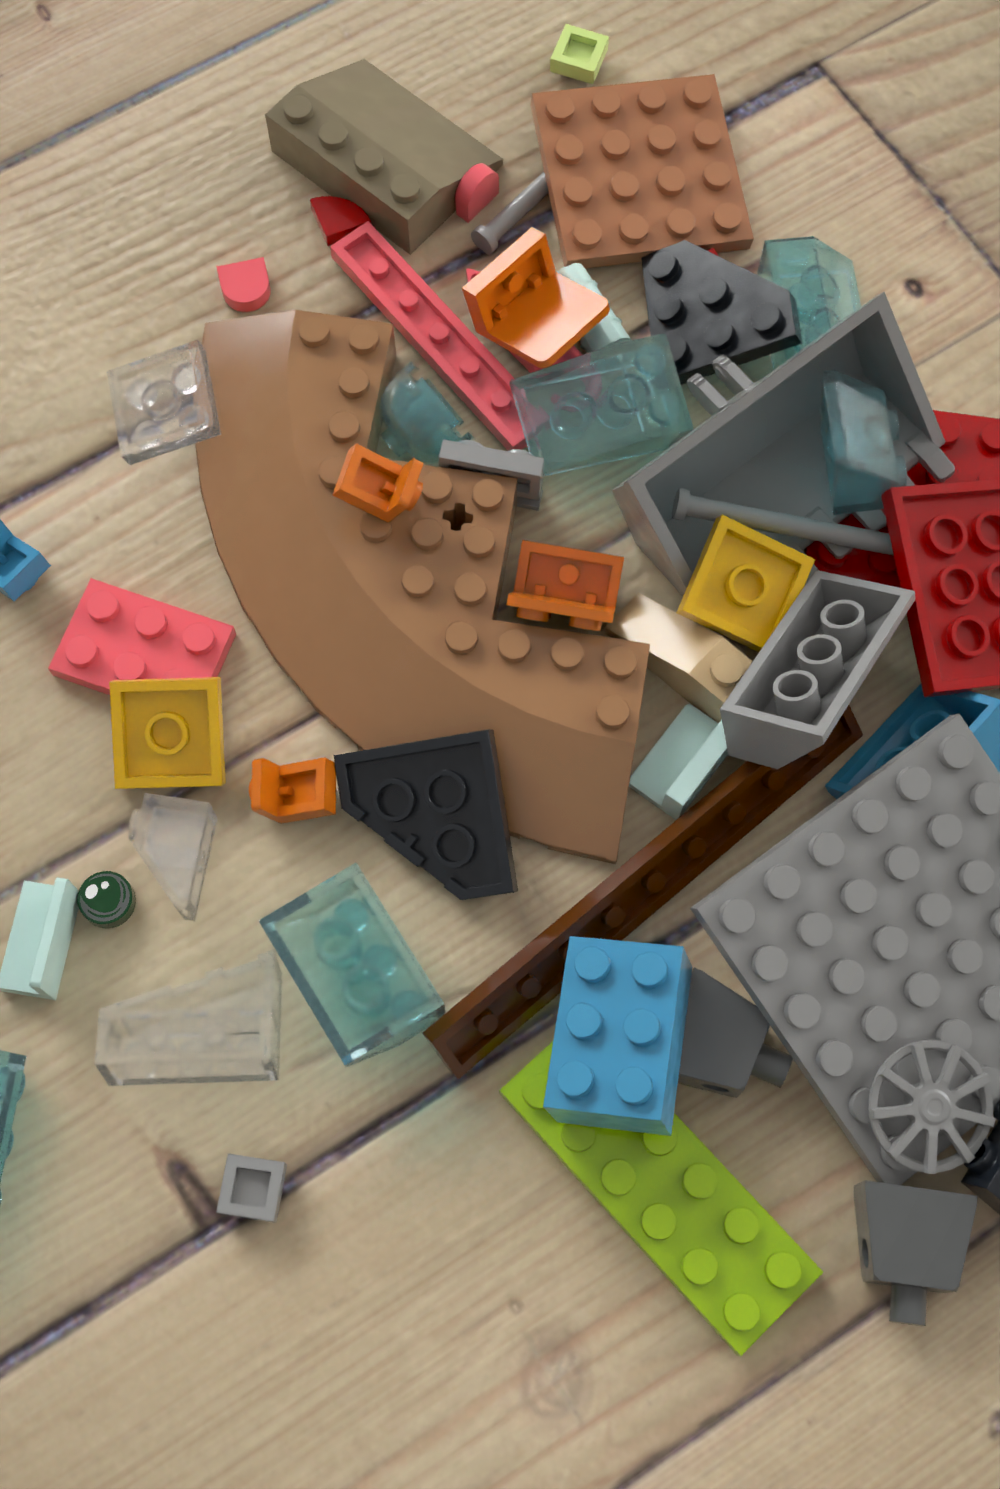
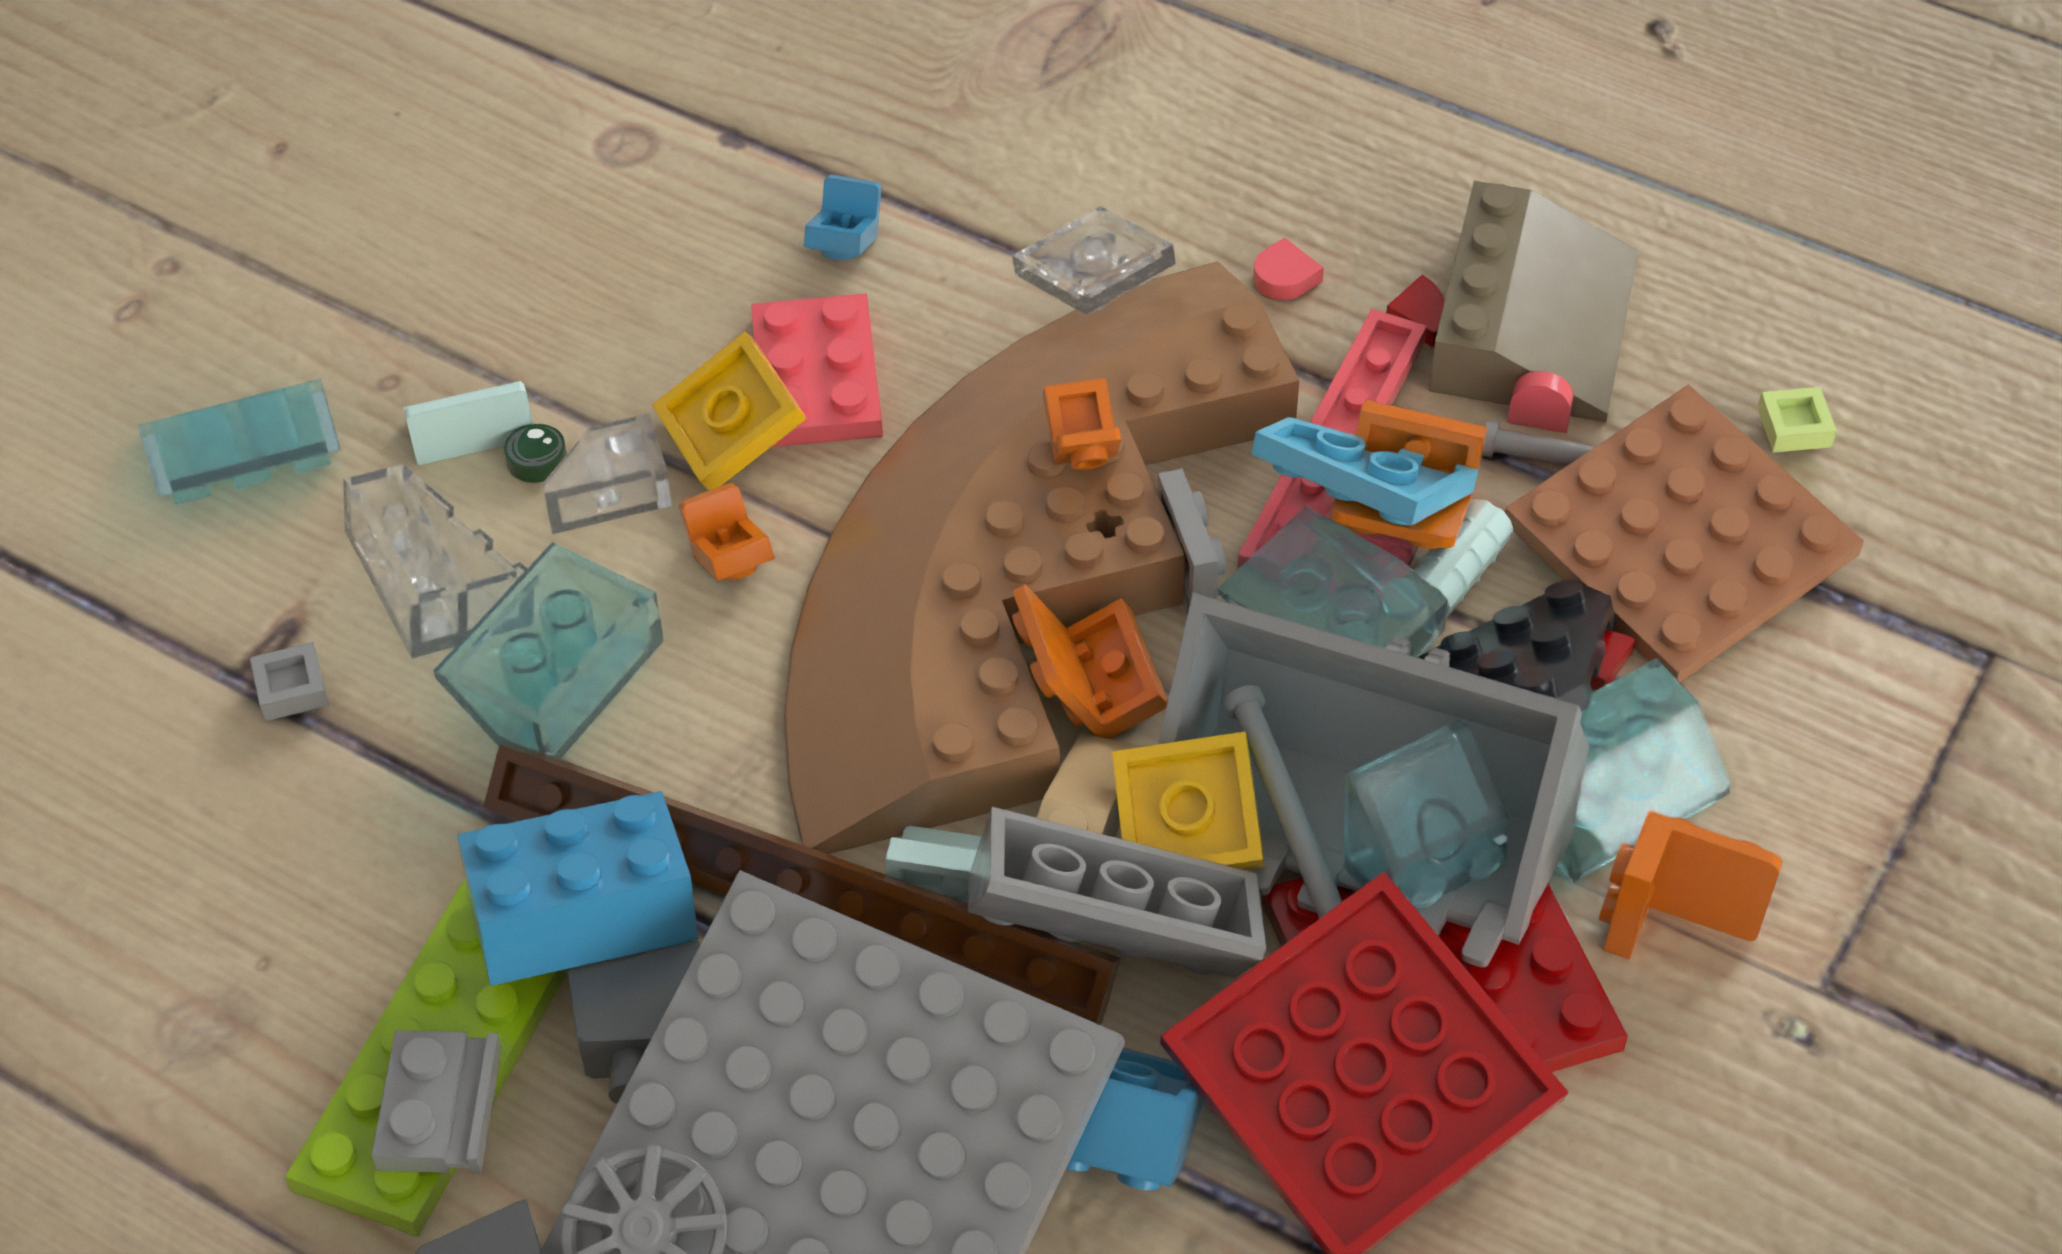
camera: 65 degrees right, 20 degrees down
black plate [334,729,518,900] -> none
clear light blue cylinder [380,361,476,464] -> none
none -> light grey plate [371,1030,502,1174]
none -> medium azure wing [1251,417,1479,525]
none -> orange bracket [1599,810,1783,960]

